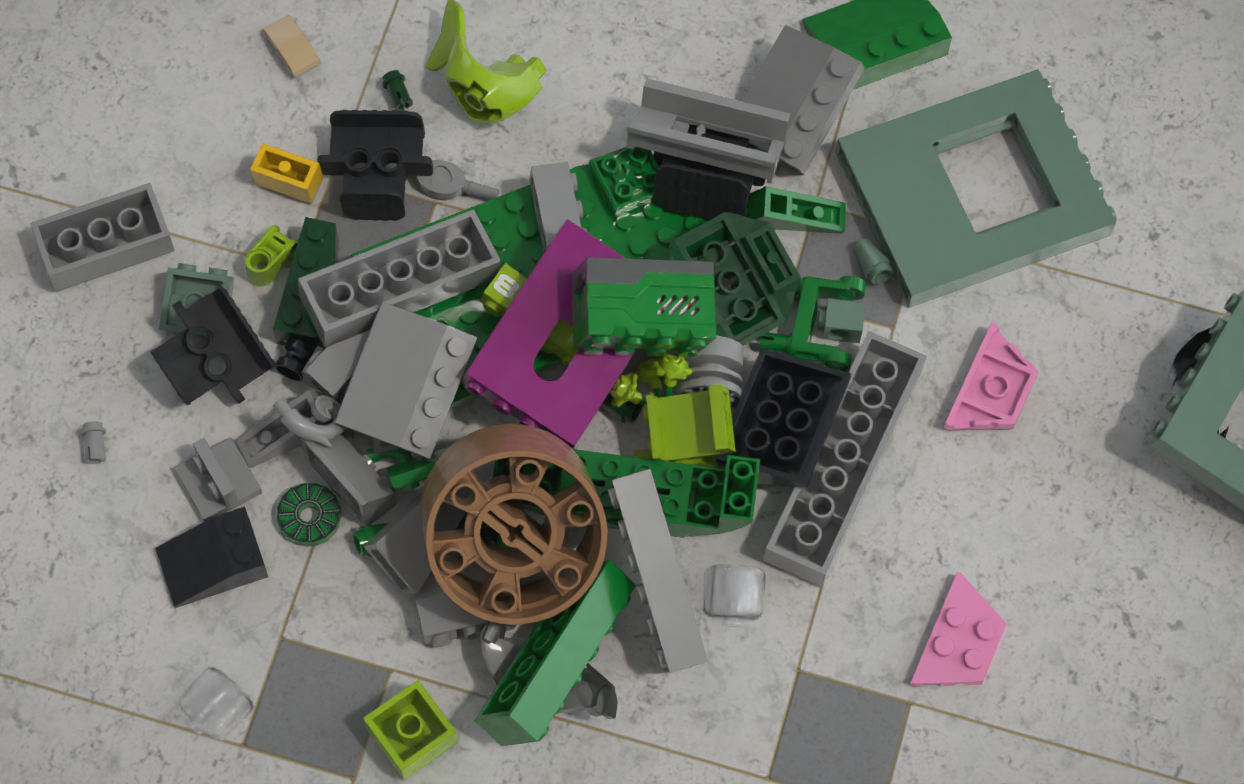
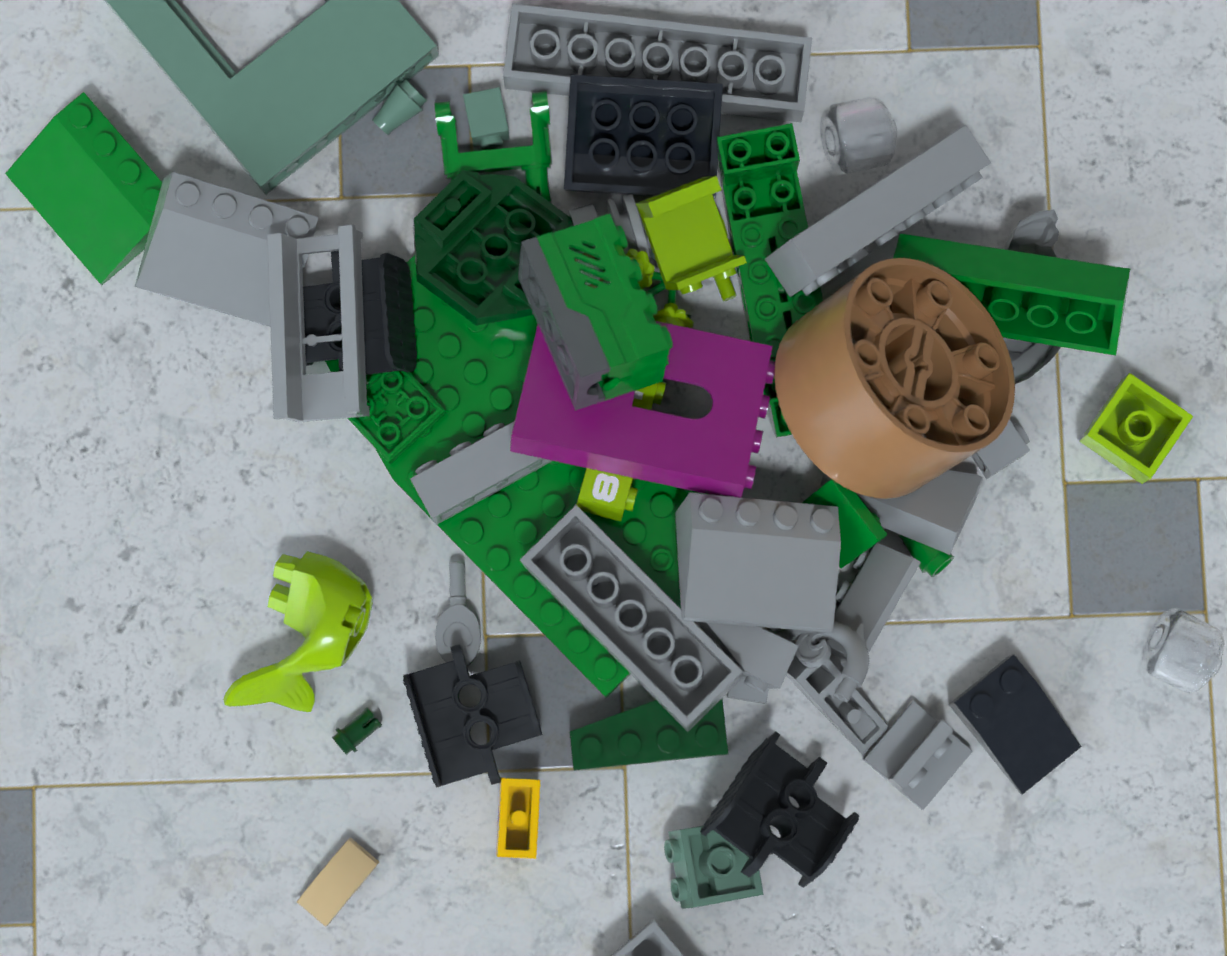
camera: 105 degrees left, 15 degrees up
light grey pin [80,421,106,464] -> none
lime piece [245,225,298,287] -> none
black wheel [275,338,315,381] -> none
tile [277,483,341,546] -> none
green slope [746,186,846,234] -> none

